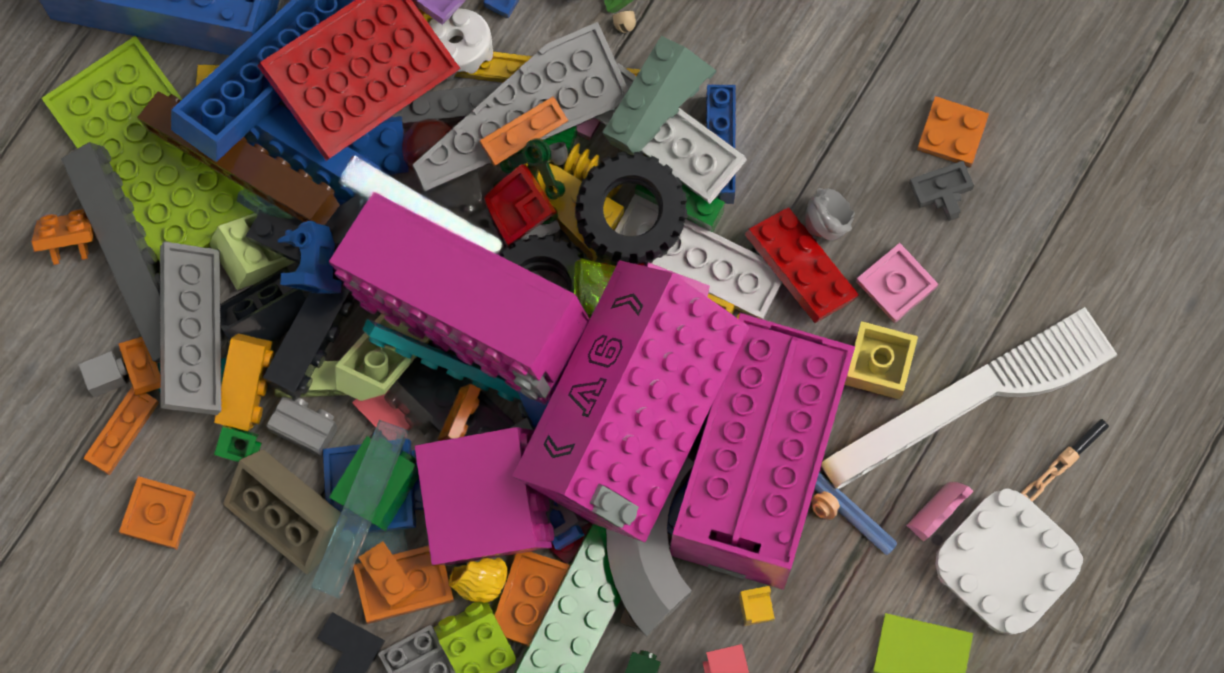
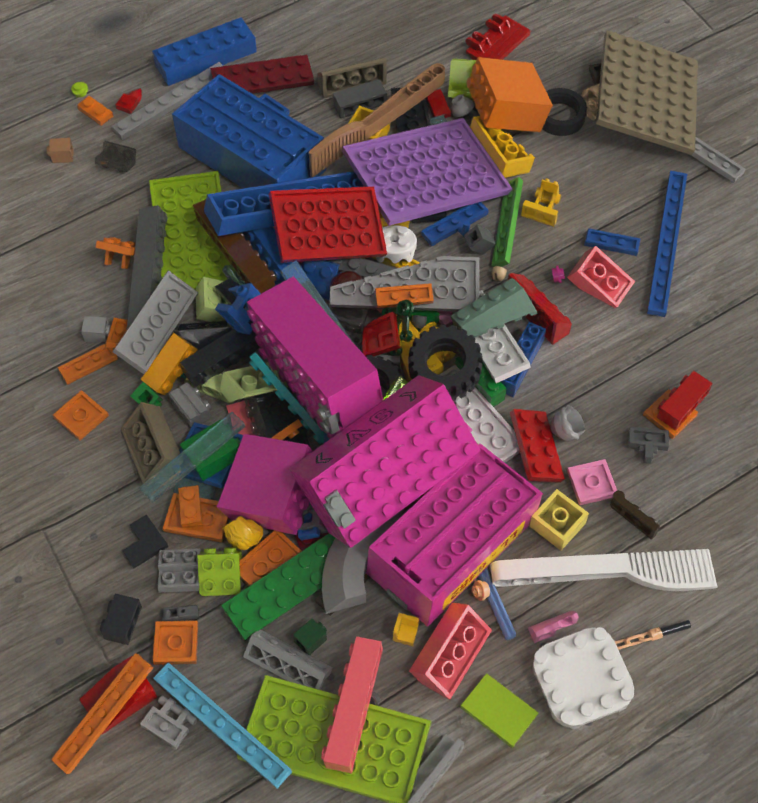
camera: 25 degrees right, 15 degrees down
none -> coral slope [409,603,492,700]
none -> red slope [508,273,572,345]
none -> dark brown plate [610,490,660,540]
none -> red brick [657,371,713,431]

